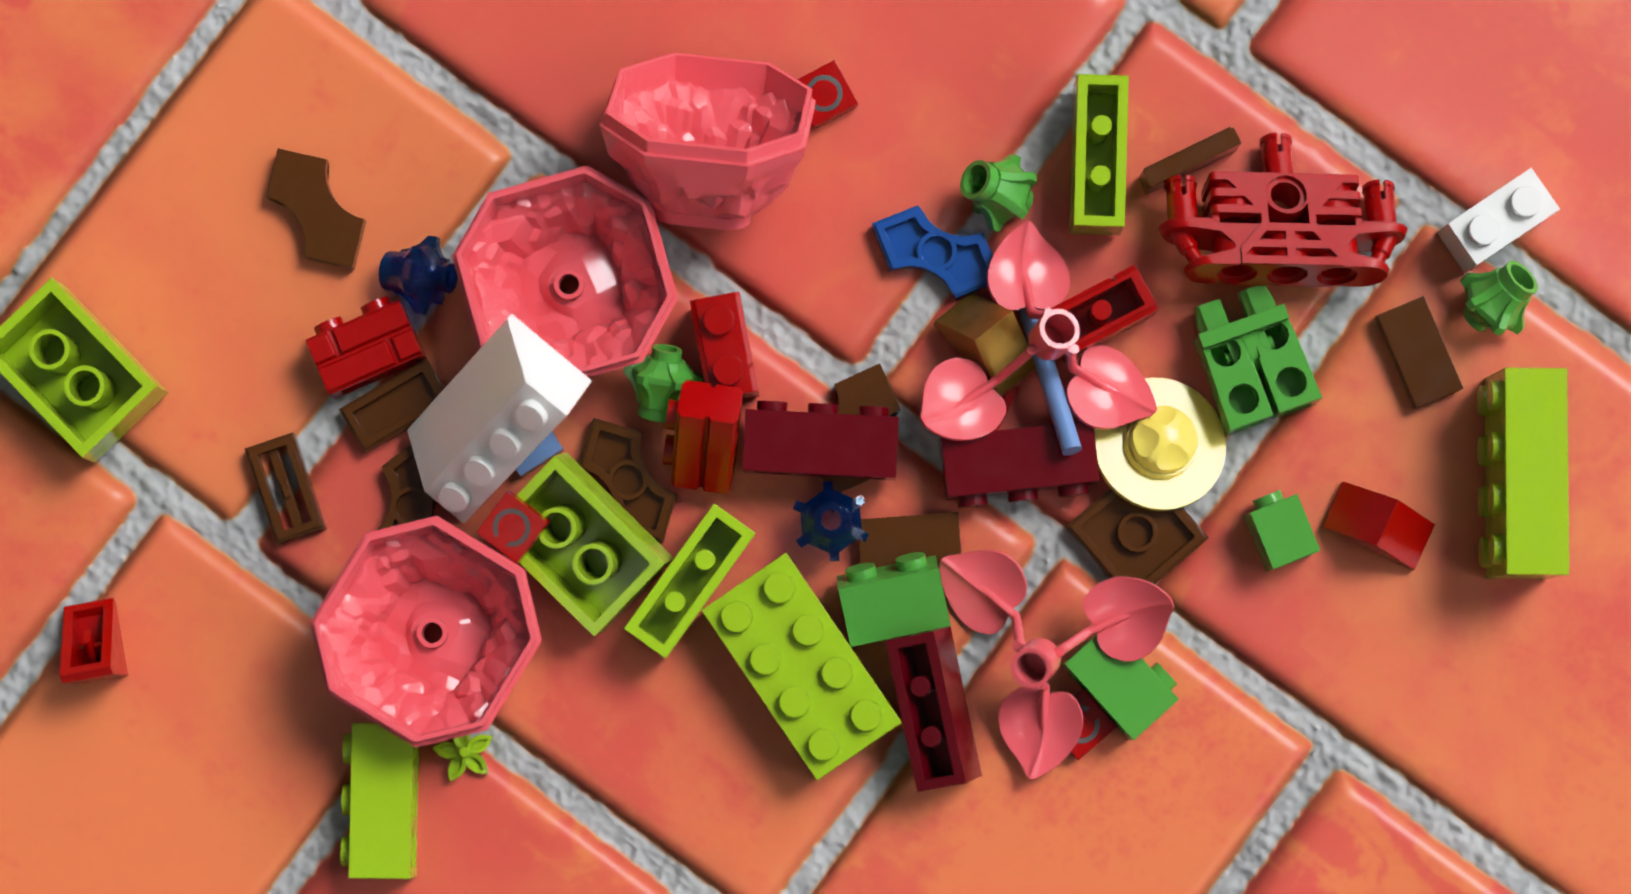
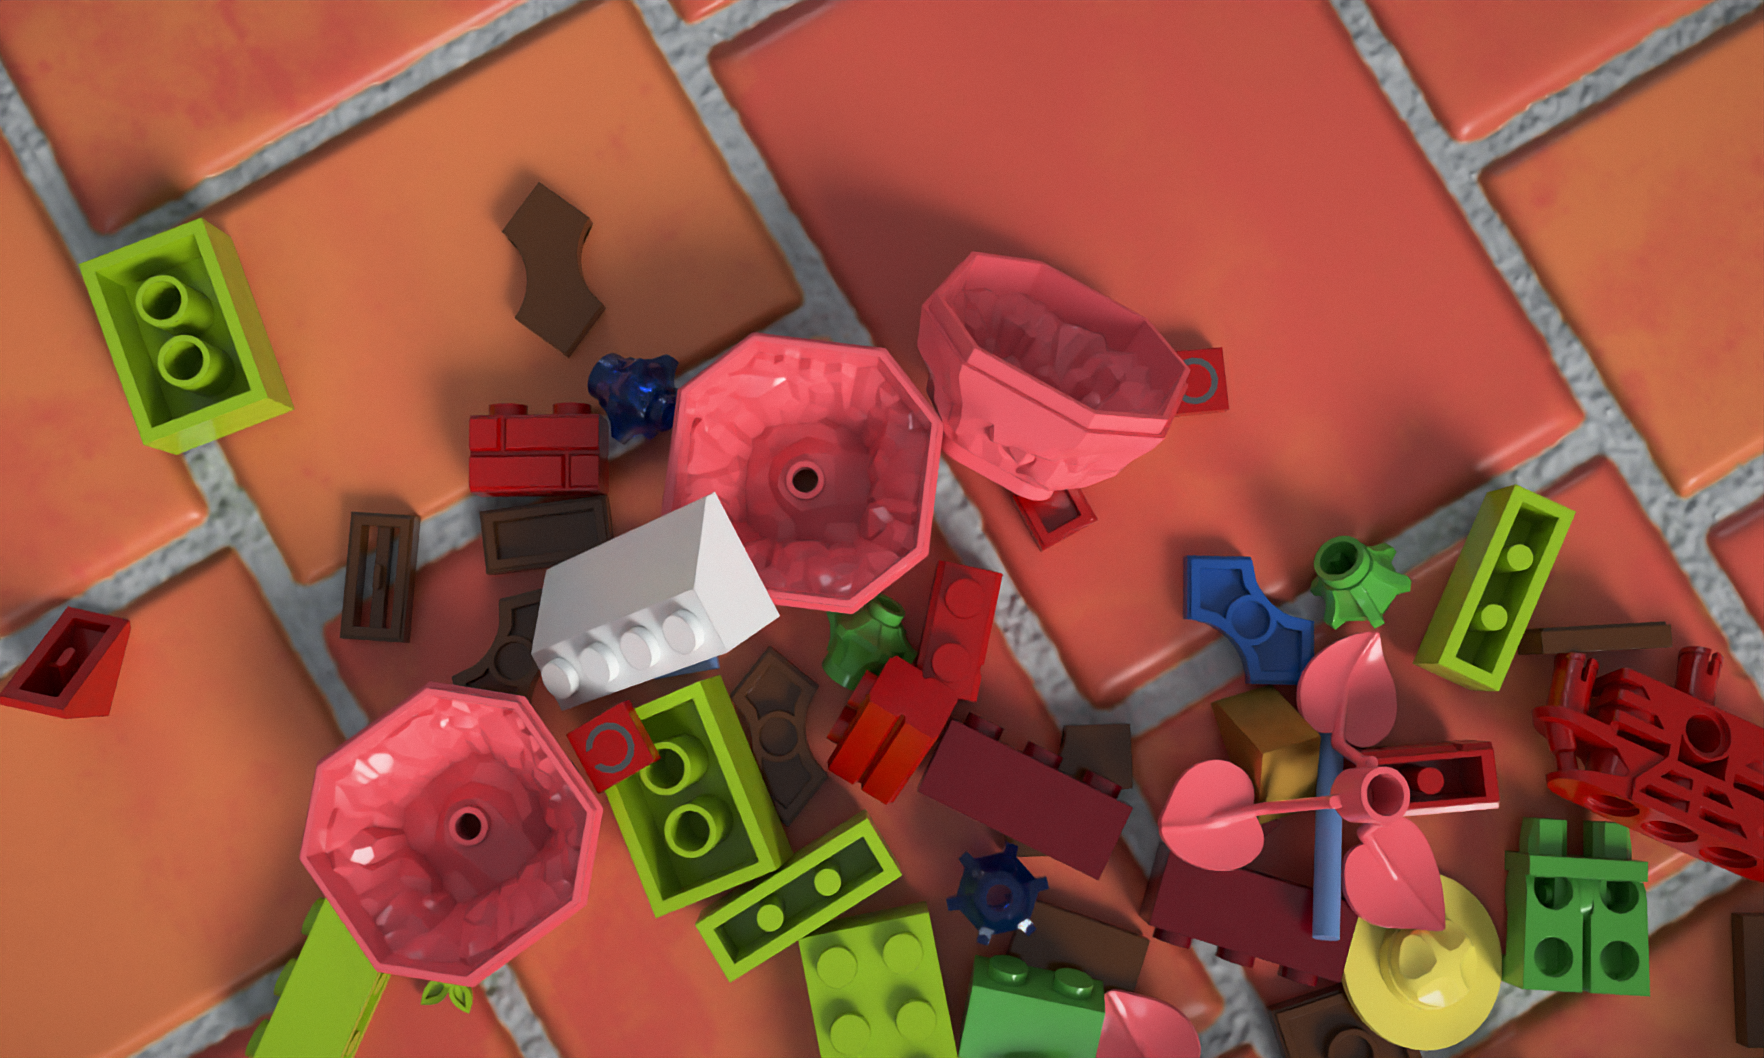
camera: 20 degrees right, 0 degrees up
none -> red tile [1010,488,1098,552]

